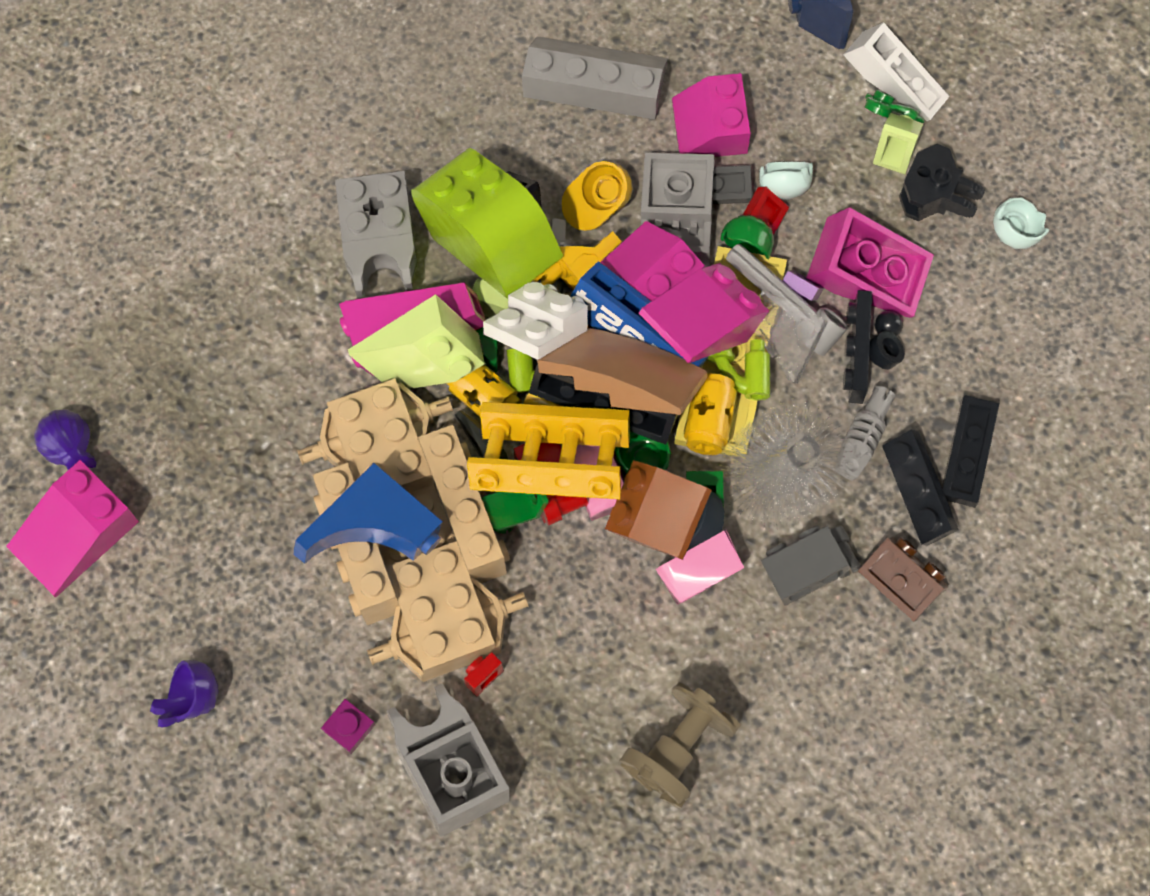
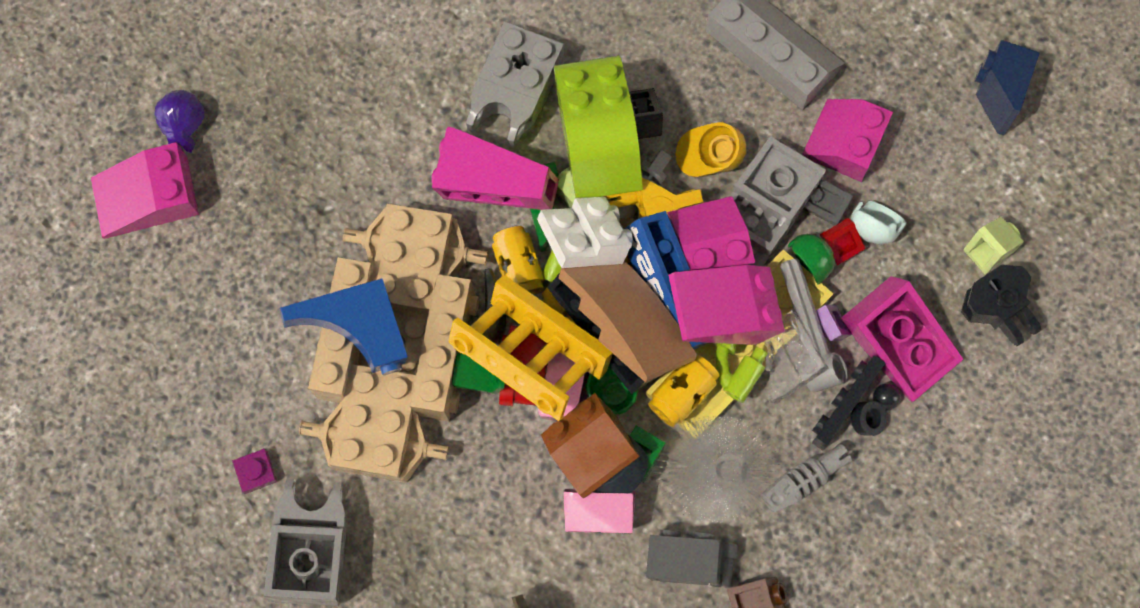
camera: 35 degrees right, 5 degrees up
dark purple piece [150,660,219,728] -> none
yellowish green slope [348,294,485,389] -> none
red plate [464,652,504,697] -> none
white slope [843,22,950,121] -> none
green plate [864,89,924,124] -> none
black plate [882,429,959,545] -> none
black plate [942,395,1000,508] -> none
light aqua hair [993,197,1049,249] -> none

